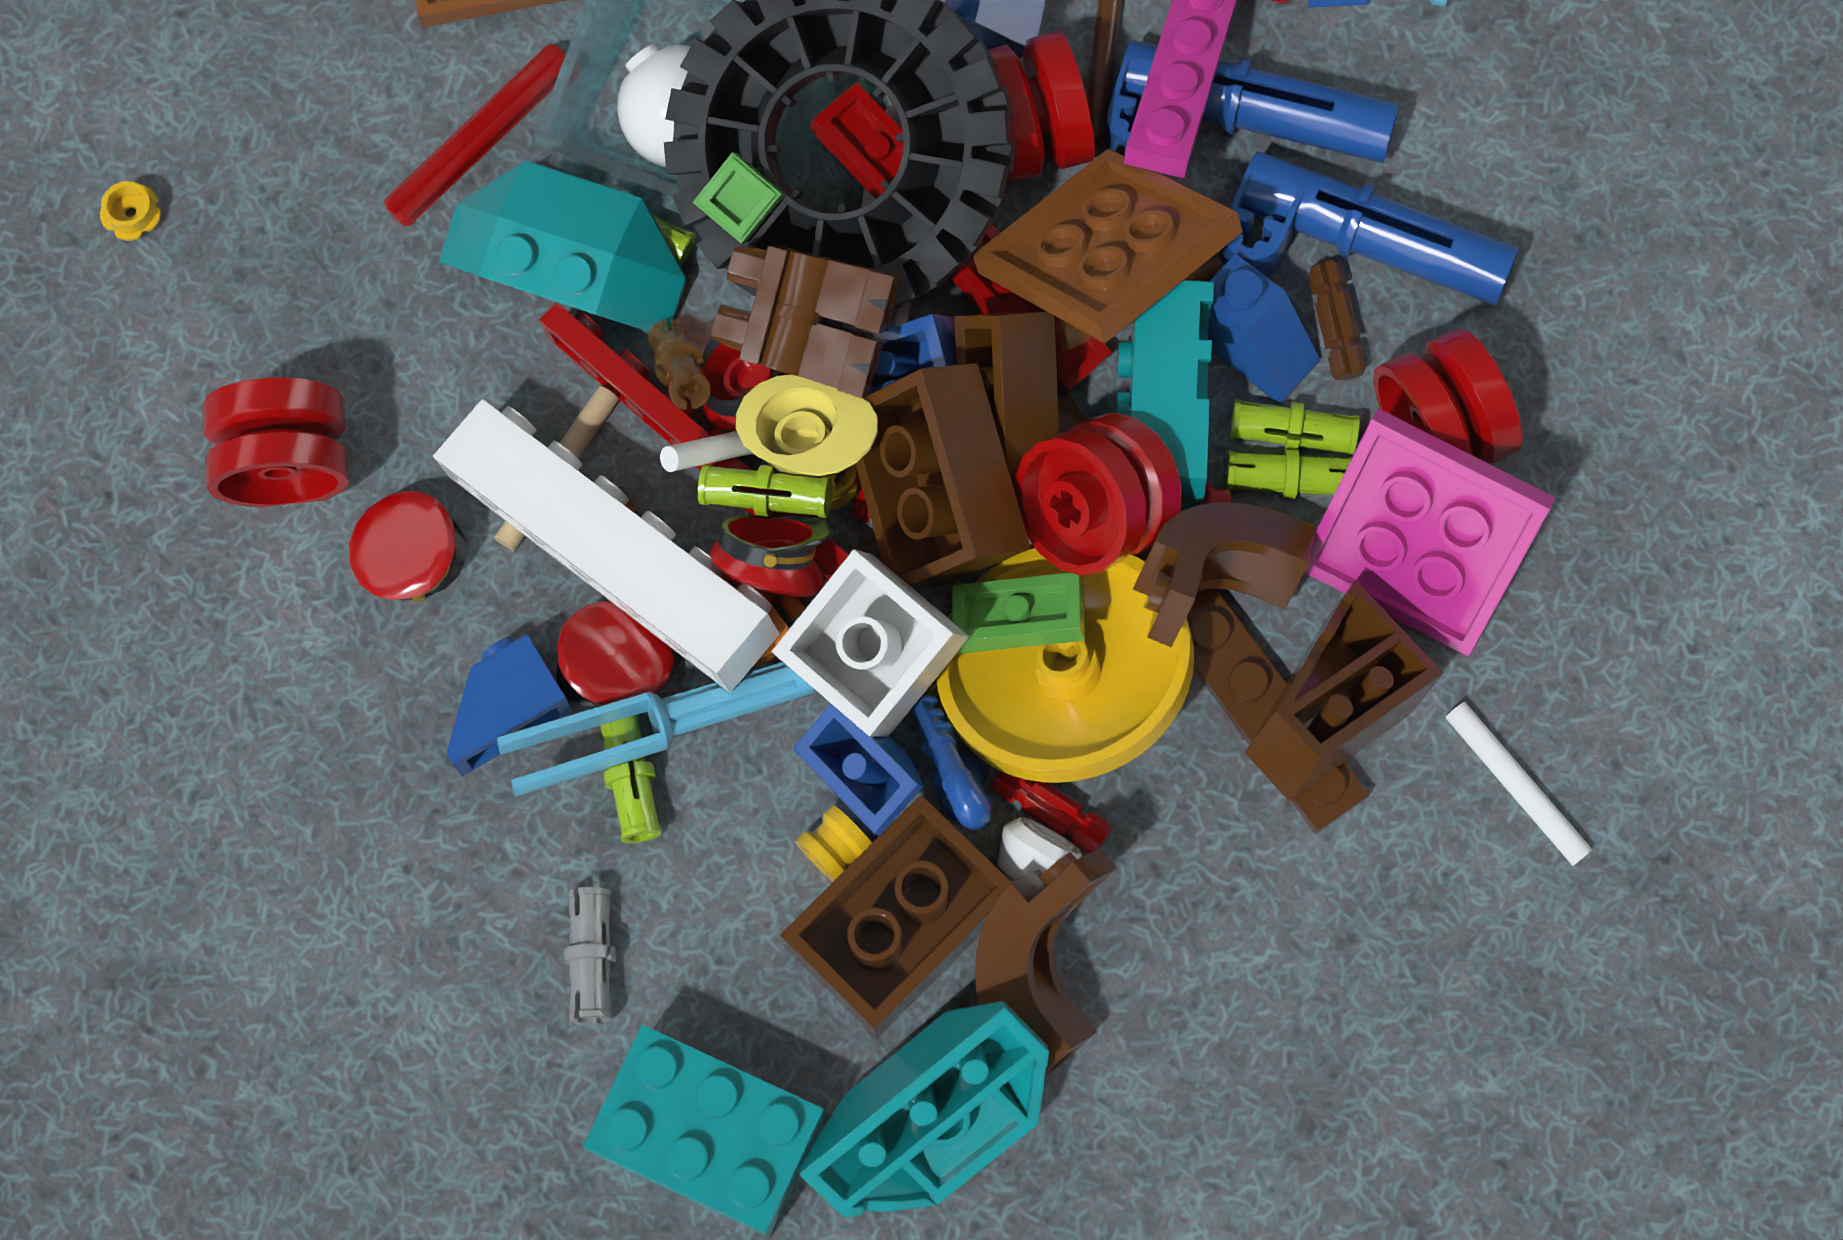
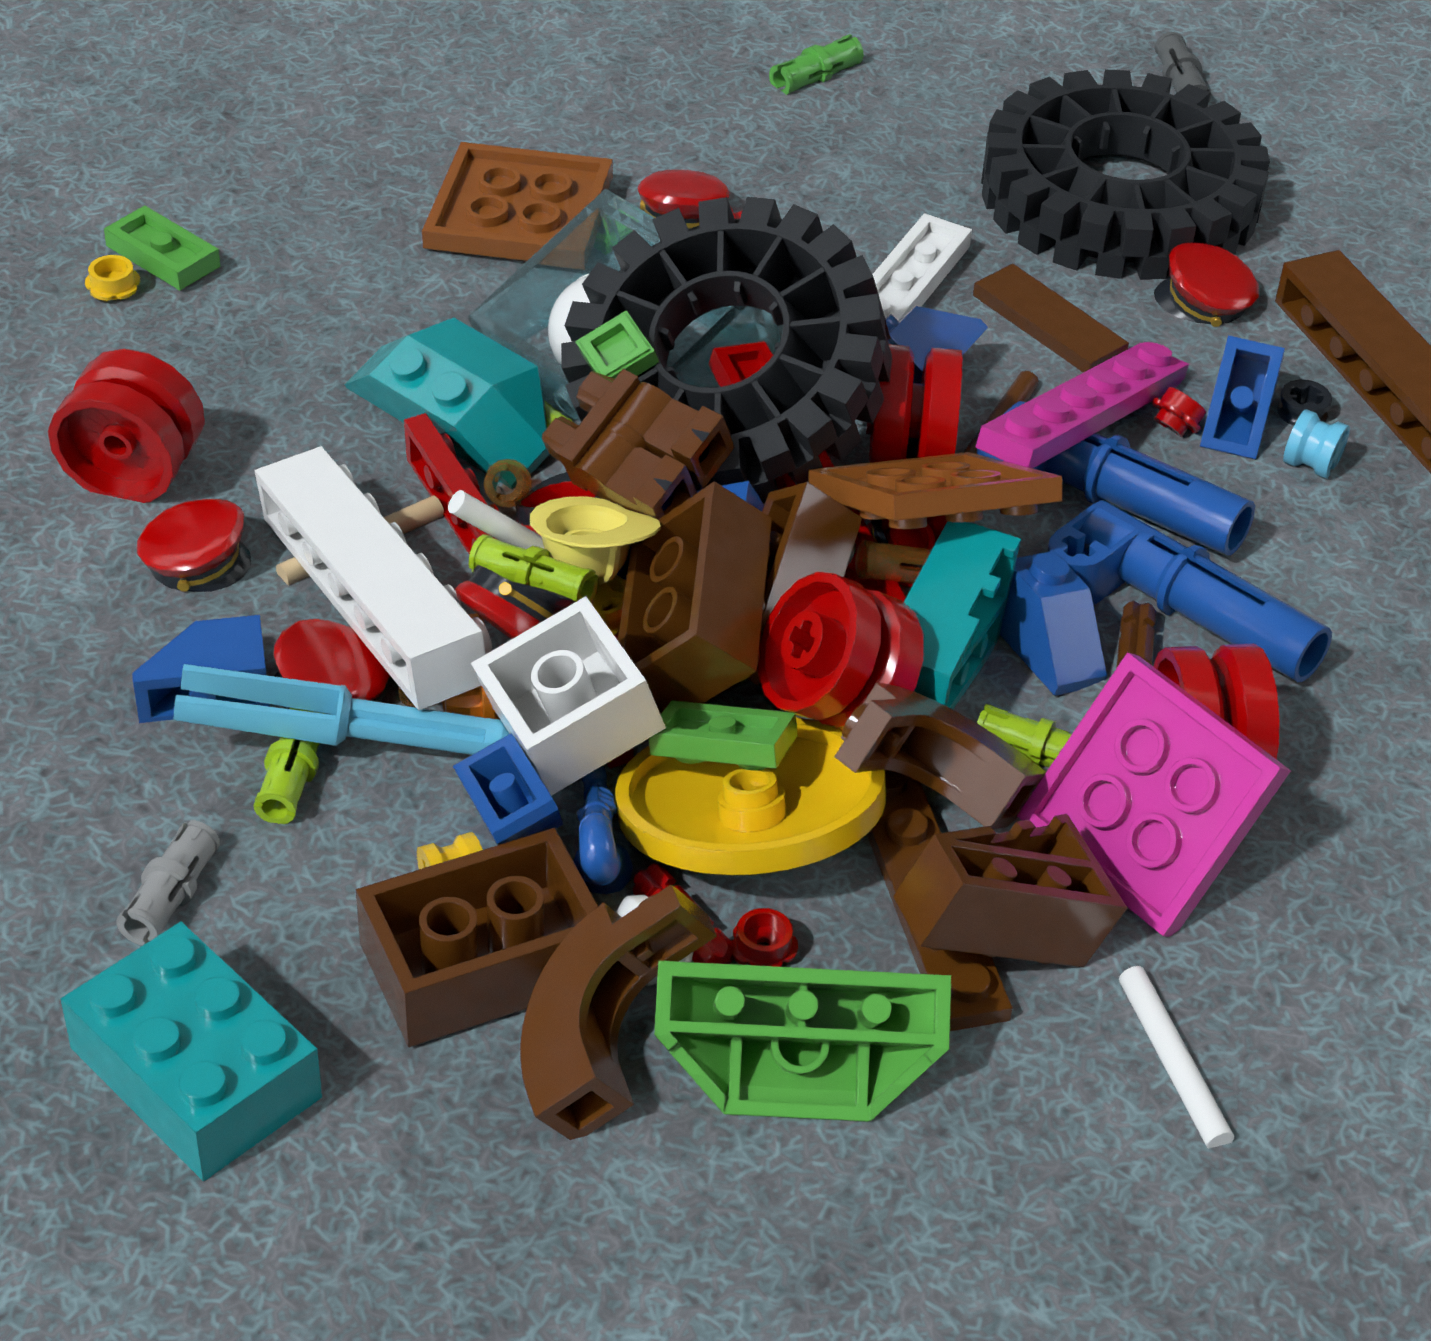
camera: 15 degrees right, 30 degrees down
red axle [383,44,573,227] -> none
teal wedge [798,1001,1049,1218] -> none
lime pin [1229,398,1360,455] -> none
none -> bright green plate [104,205,221,291]
none -> bright green wedge [654,961,951,1122]
none -> red plate [731,908,798,967]

